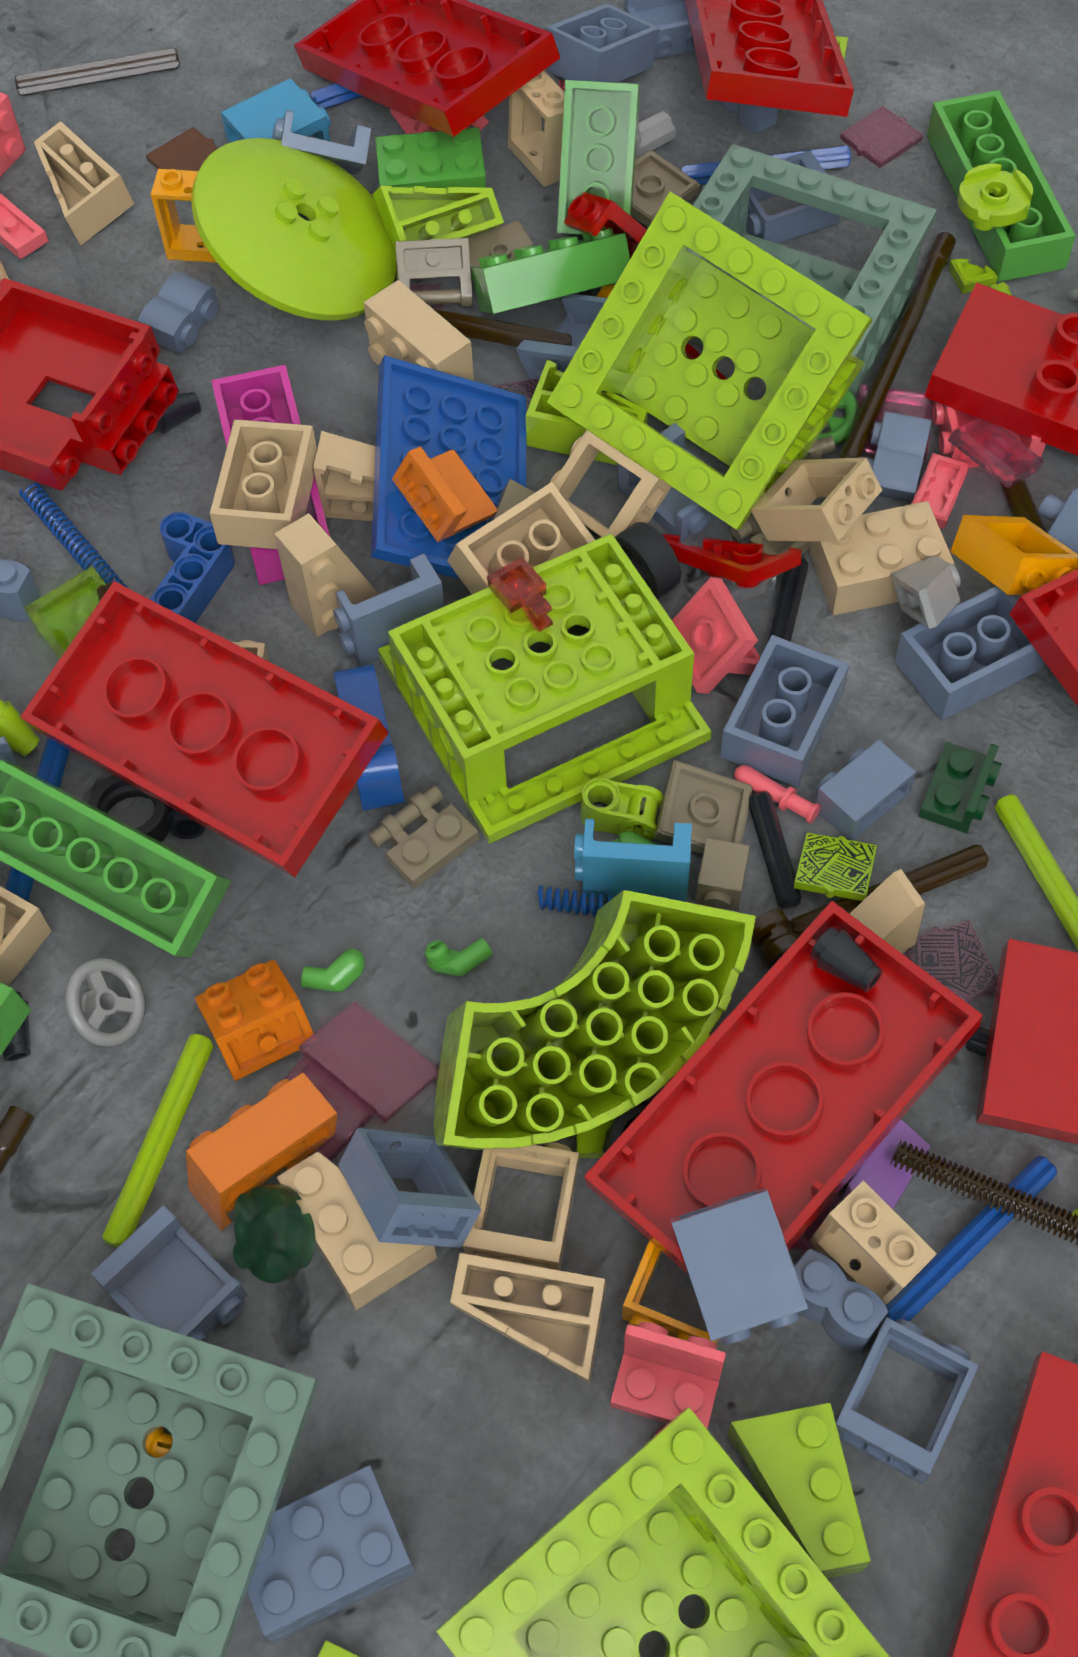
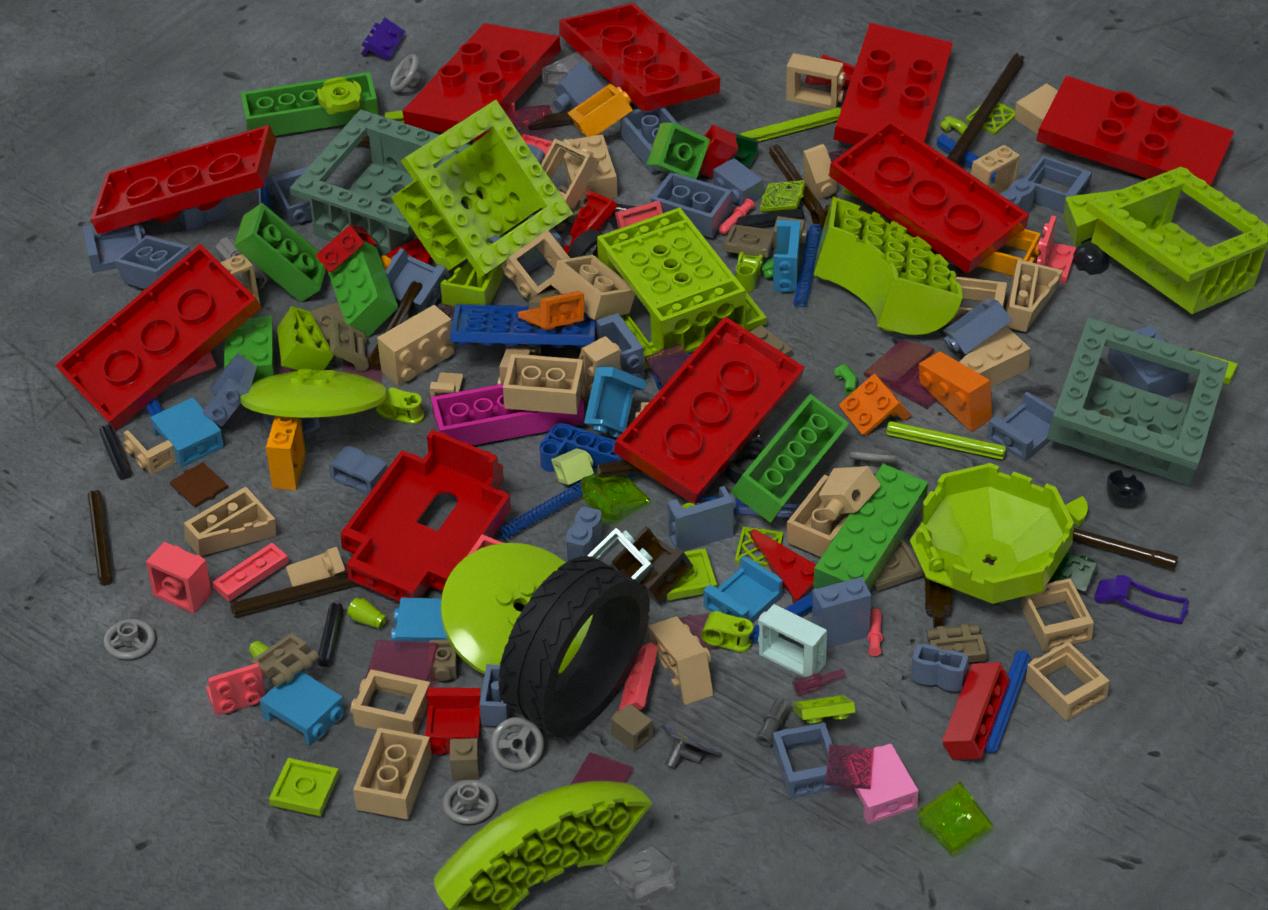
camera: 90 degrees left, 15 degrees down
clear green plate [233,1183,315,1283] -> none
bright green arm [425,938,493,976] -> none
clear red plate [487,557,553,632] -> none
sand blue panel [670,1187,808,1345] -> none
black cone [810,927,883,993] -> none
light grey slope [890,555,961,629] -> none
none -> black axle [99,424,131,480]
none -> tan bracket [123,430,176,475]
none -> lime piece [376,387,425,425]
none -> tan bracket [430,372,463,407]
none -> yellowish green brick [551,448,594,485]
none -> dark azure panel [584,367,647,439]
none -> clear pink piece [645,344,689,386]
none -> bright green brick [646,122,710,179]
none -> red brick [699,124,738,179]

